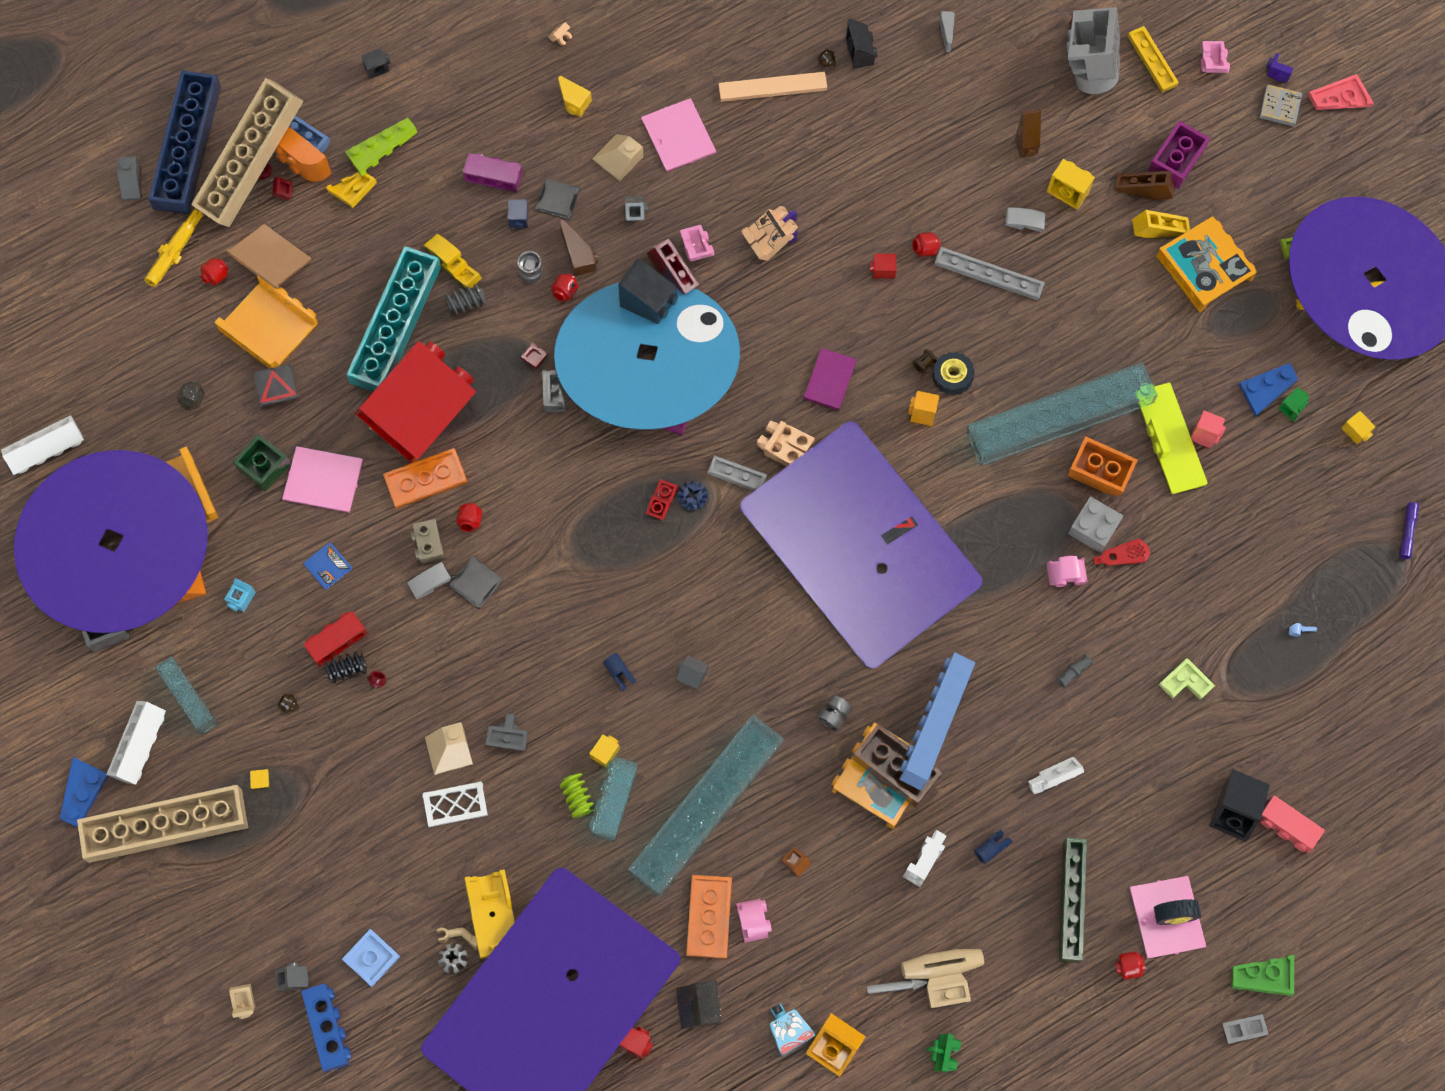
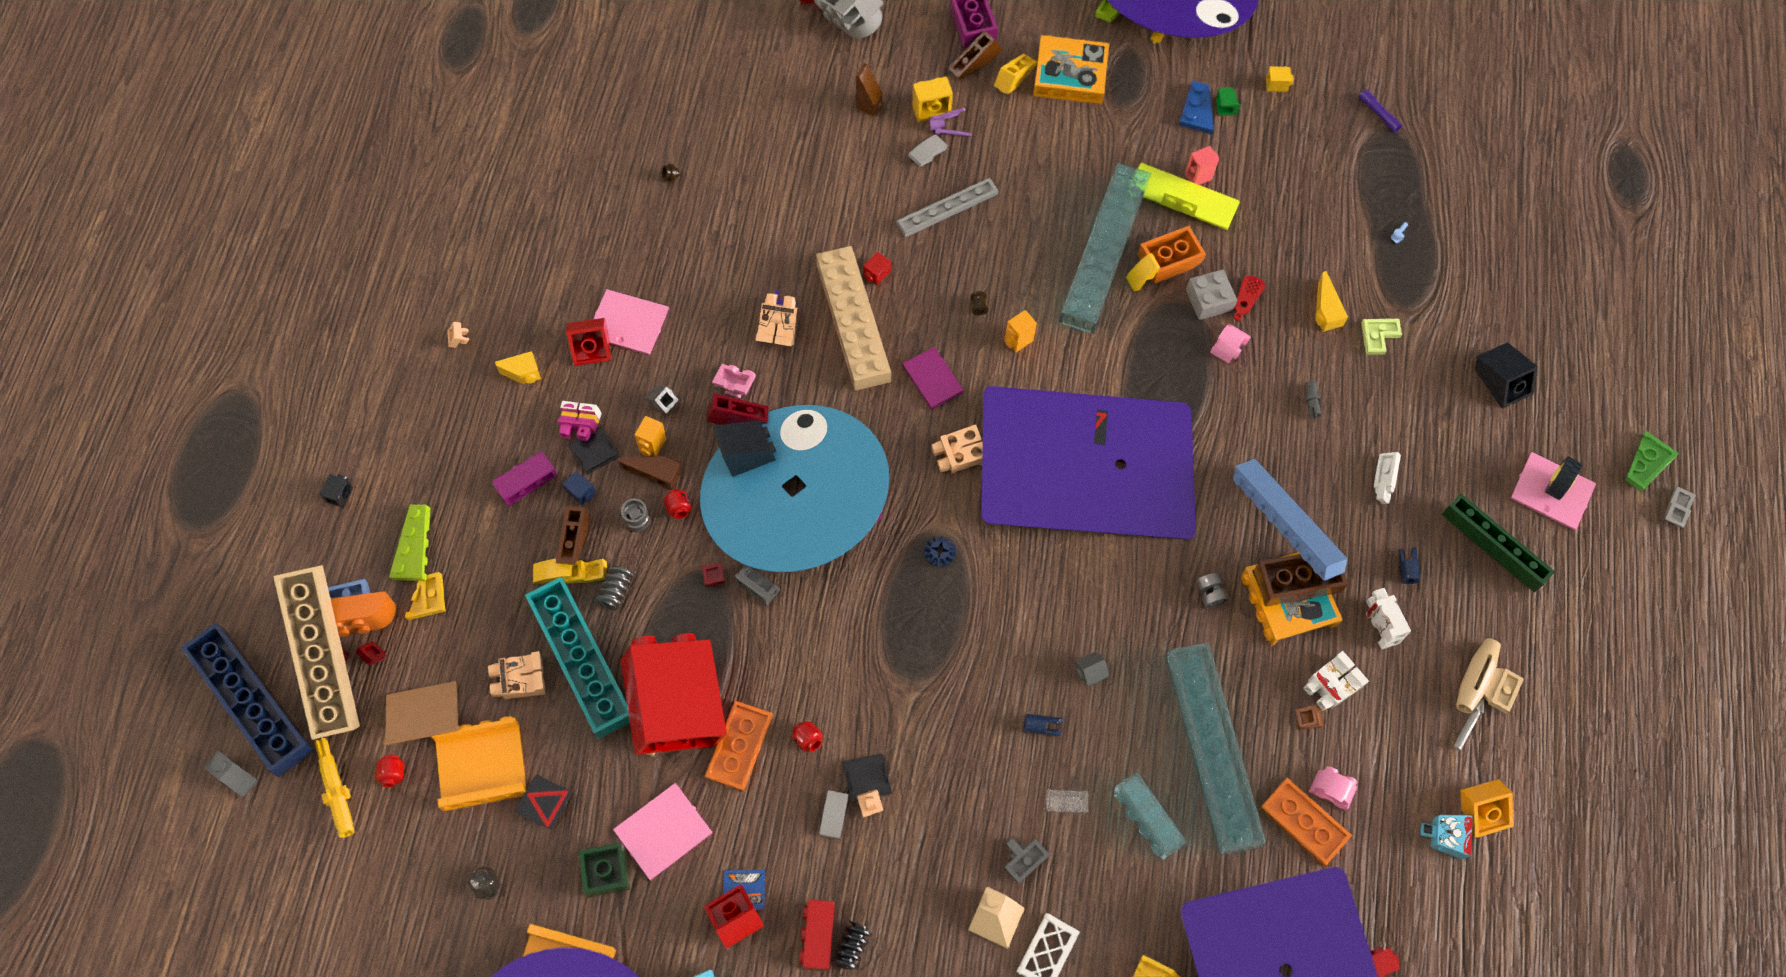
camera: 50 degrees left, 5 degrees down
dark red plate [367,671,386,688] -> none
dark tan brick [410,519,445,565] -> none
lime piece [560,773,594,818] -> none
yellow brick [589,735,620,768] -> none
tan slope [592,134,643,182] -> none
red slope [646,479,678,521] -> none
clear smoke slope [676,980,722,1029] -> none
light grey tile [707,455,767,491] -> none
light nougat tile [719,72,827,102] -> none
black slope [845,19,877,69] -> none
red head [912,232,941,257] -> none
green hips [926,1033,961,1072] -> none
black wheel [933,352,975,395] -> none
light grey slope [939,11,955,53] -> none
red head [1115,951,1146,980] -> none
coral brick [1260,795,1325,853] -> none
none -> light nougat hips [488,651,546,700]
none -> reddish brown slope [556,506,590,565]
none -> dark pink hips [557,401,602,441]
none -> red slope [566,318,611,366]
none -> light orange brick [635,416,667,457]
none -> red slope [704,884,764,949]
none -> tan brick [816,246,891,391]
none -> light nougat tile [857,789,883,817]
none -> medium lavender plant [929,108,971,136]
none -> clear plate [1045,790,1088,814]
none -> yellow slope [1126,253,1160,292]
none -> white hips [1304,651,1369,711]
none -> yellow slope [1316,271,1348,332]

